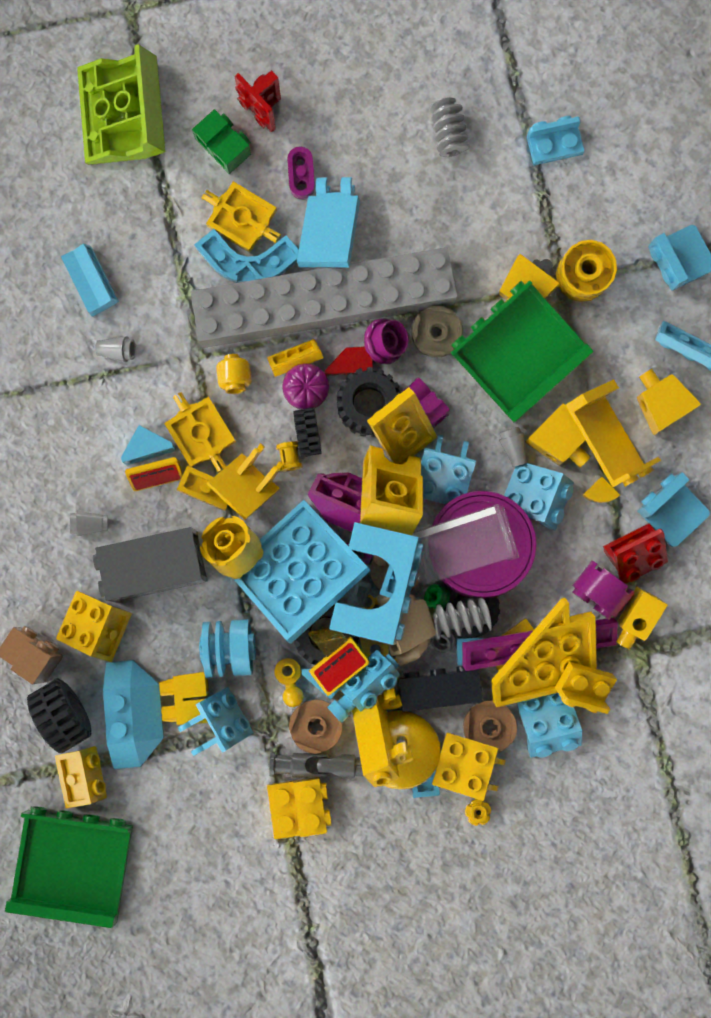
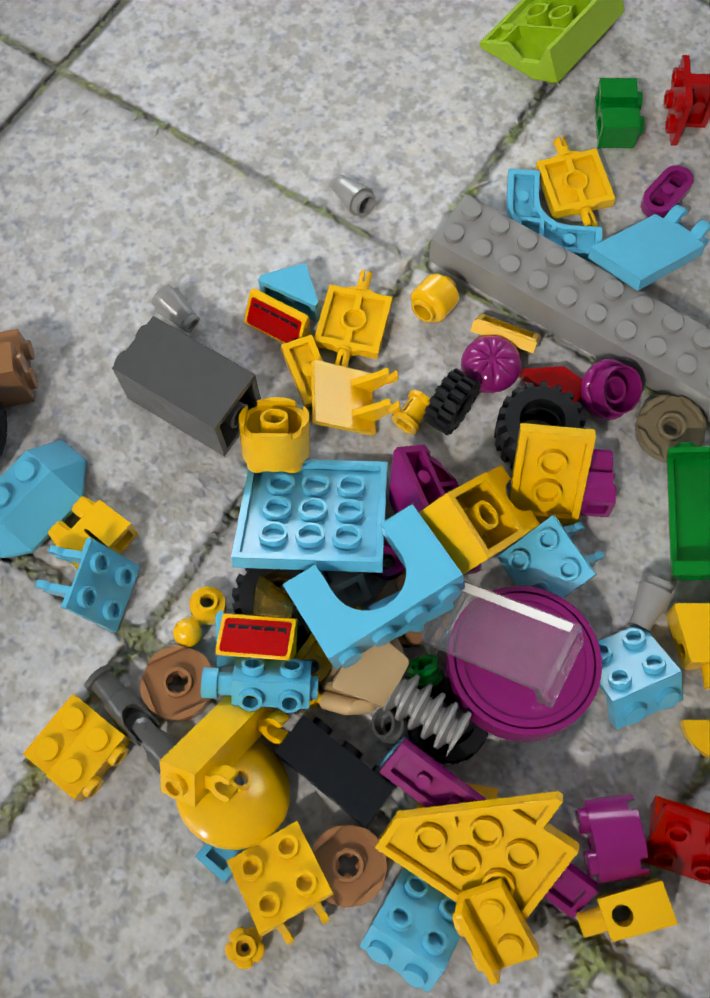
camera: 50 degrees right, 15 degrees down
yellow bracket [56,591,132,662] -> none
medium azure piece [61,244,119,316] -> none
medium azure wheel [199,619,256,678] -> none

